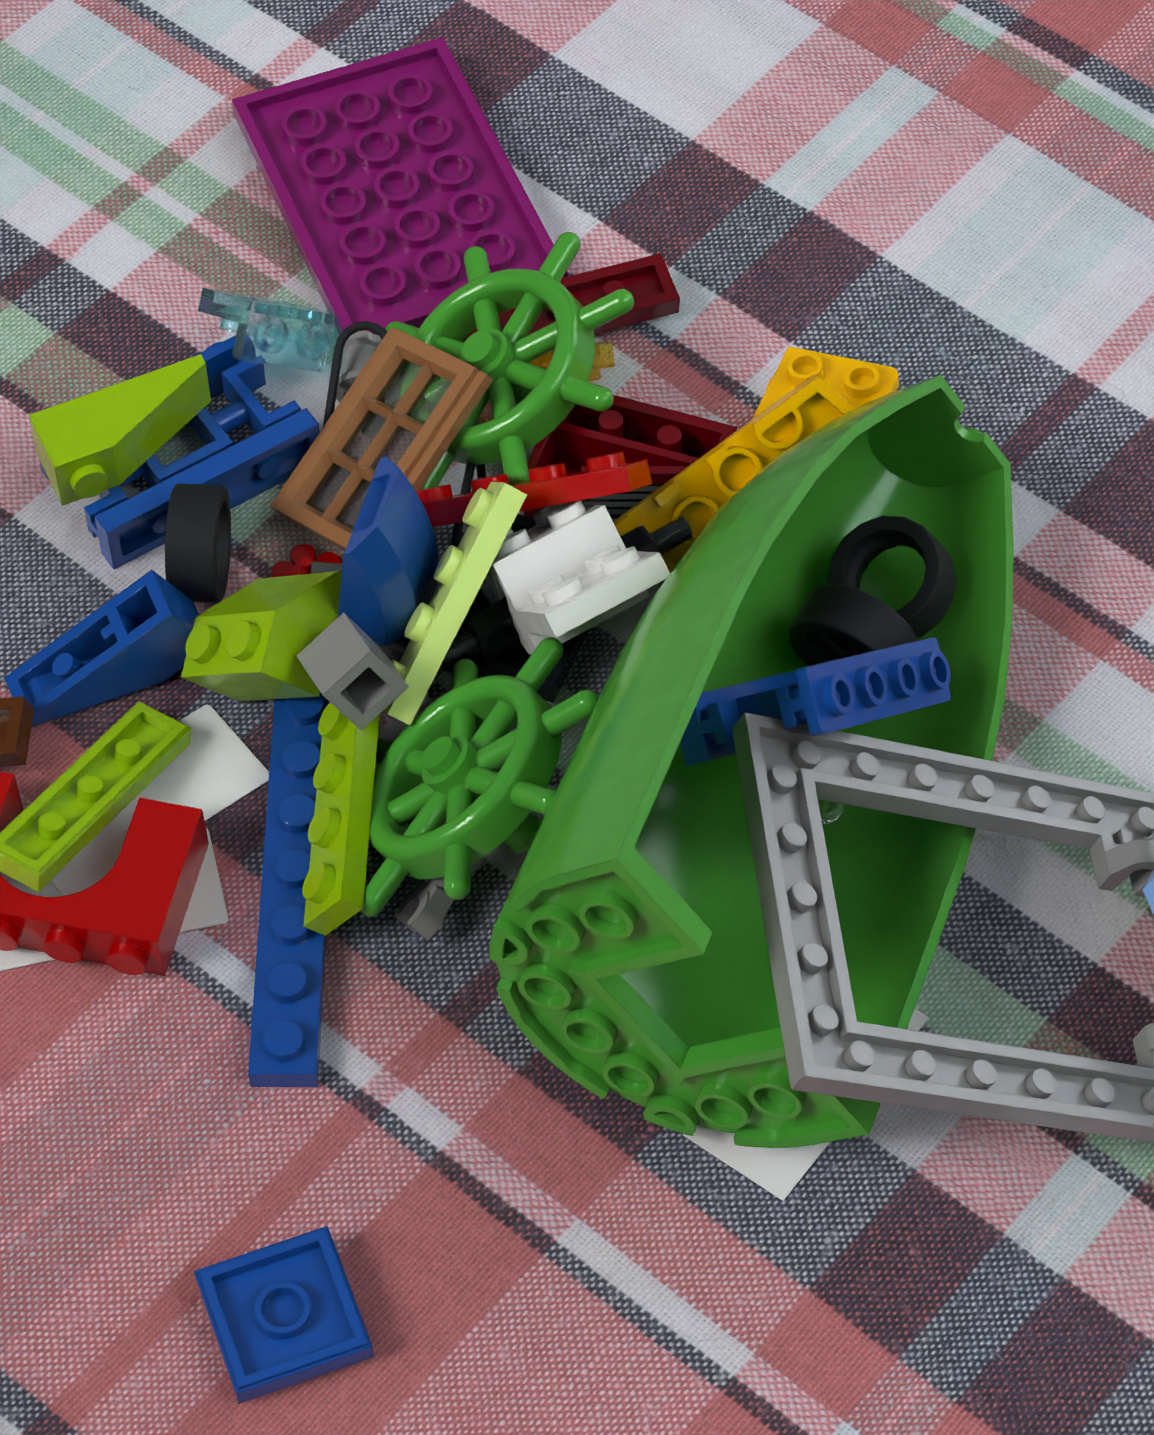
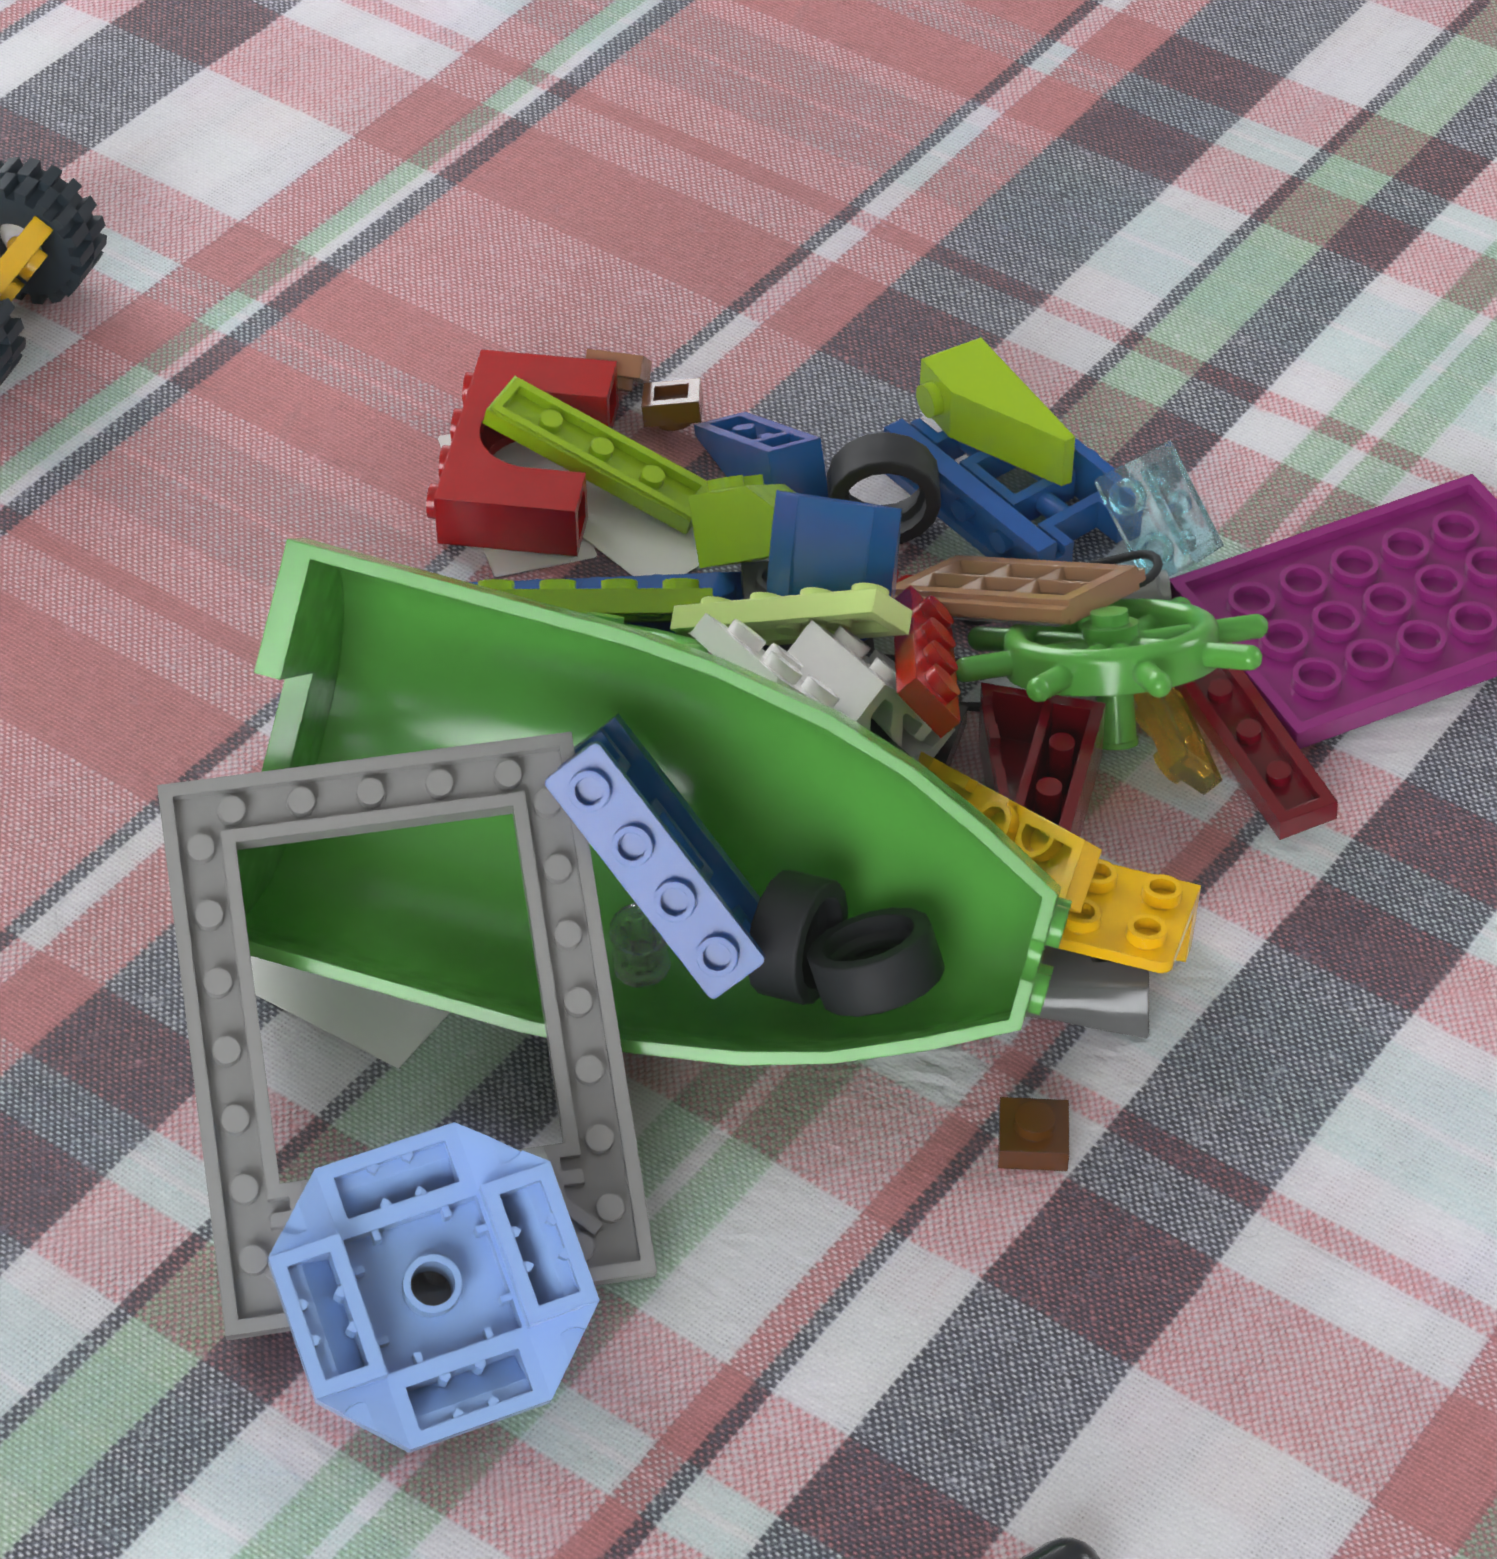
camera: 85 degrees right, 10 degrees down
blue plate [194,1226,374,1404] -> none
light grey brick [296,612,409,730] -> none
none -> reddish brown plate [998,1097,1069,1171]

